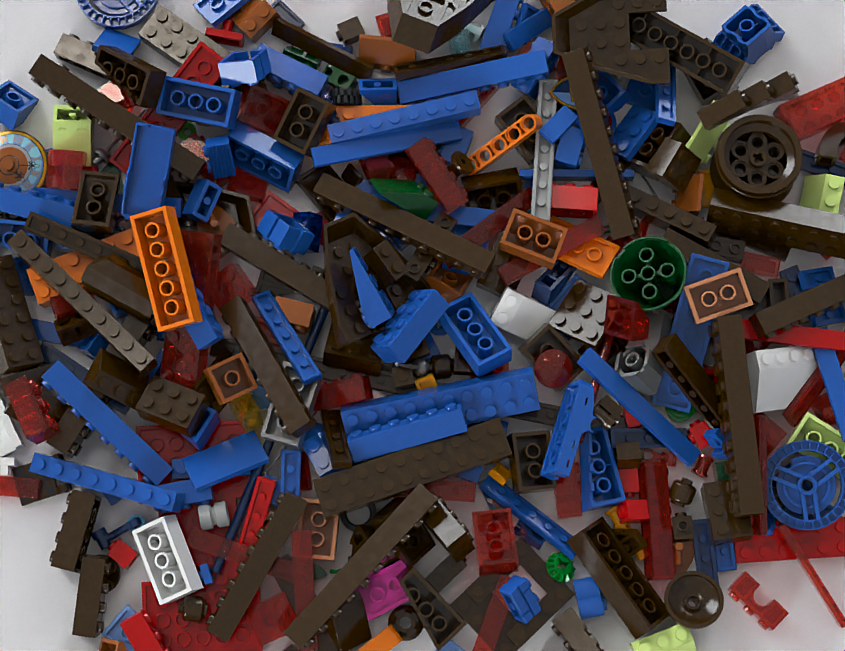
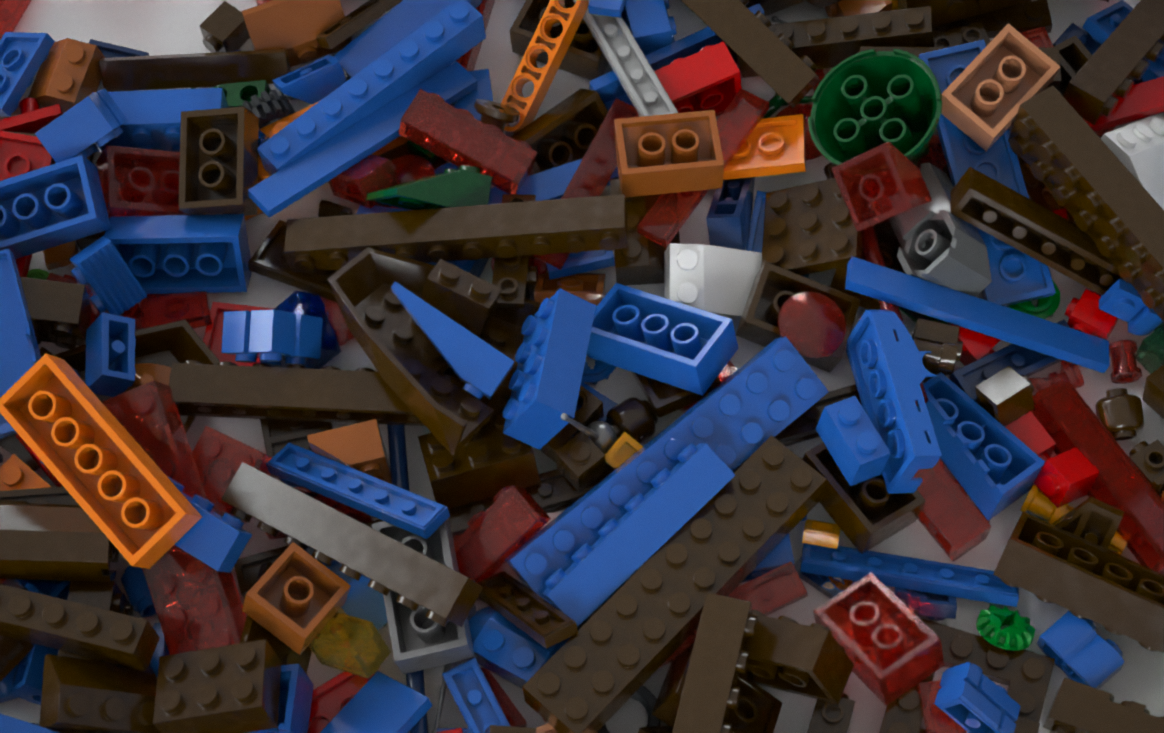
camera: 25 degrees left, 15 degrees down
none -> blue brick [816,396,891,486]

